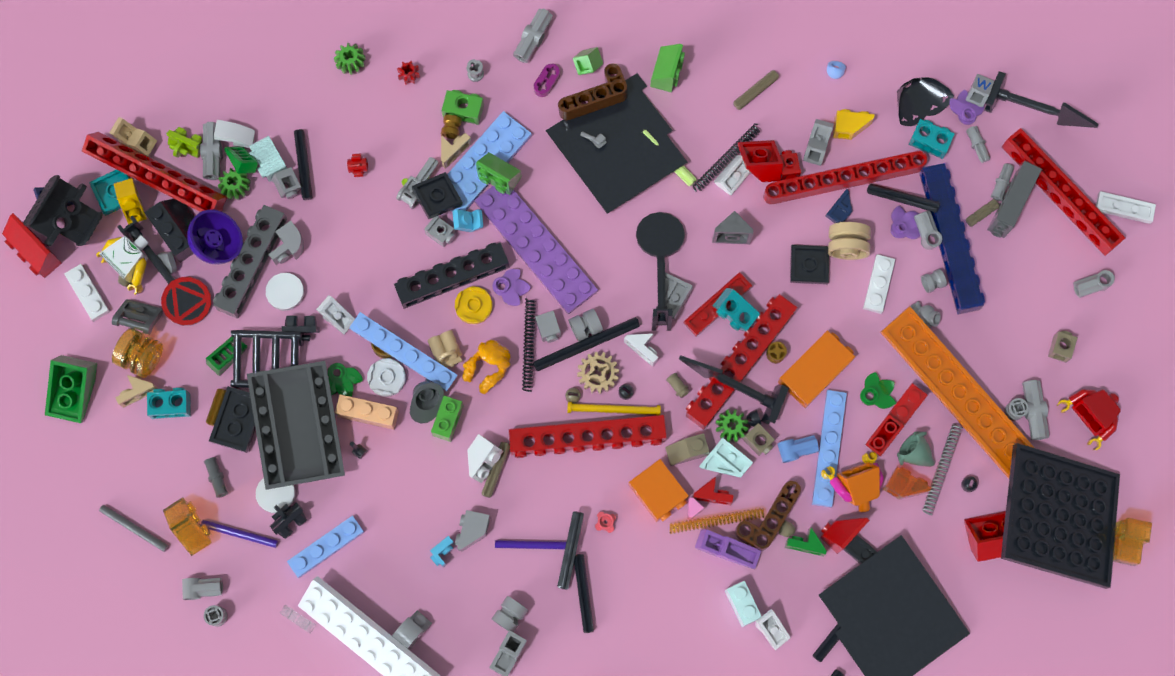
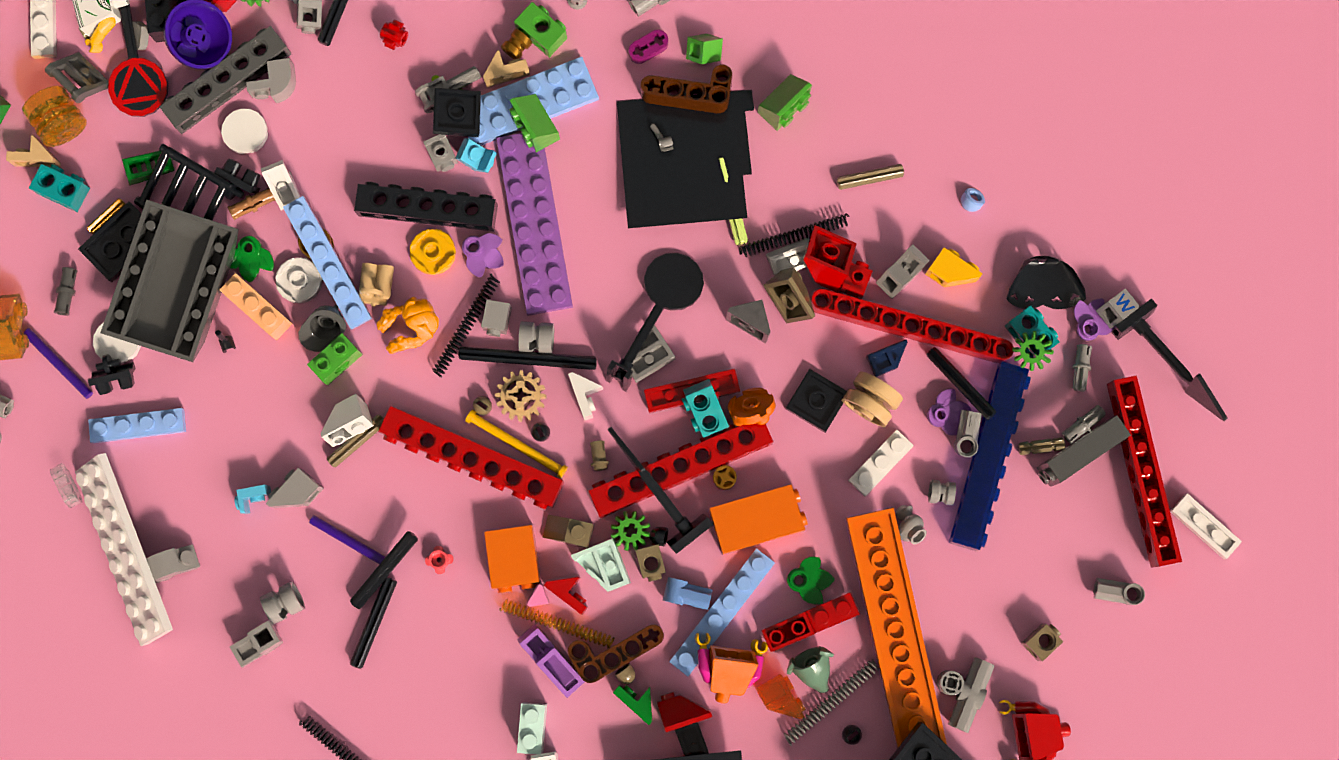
camera: 30 degrees right, 5 degrees up
none -> medium nougat pin [227,187,276,220]
none -> orange plate [728,388,776,426]
none -> dark tan slope [763,267,815,324]
none -> bright green gear [1012,331,1054,371]

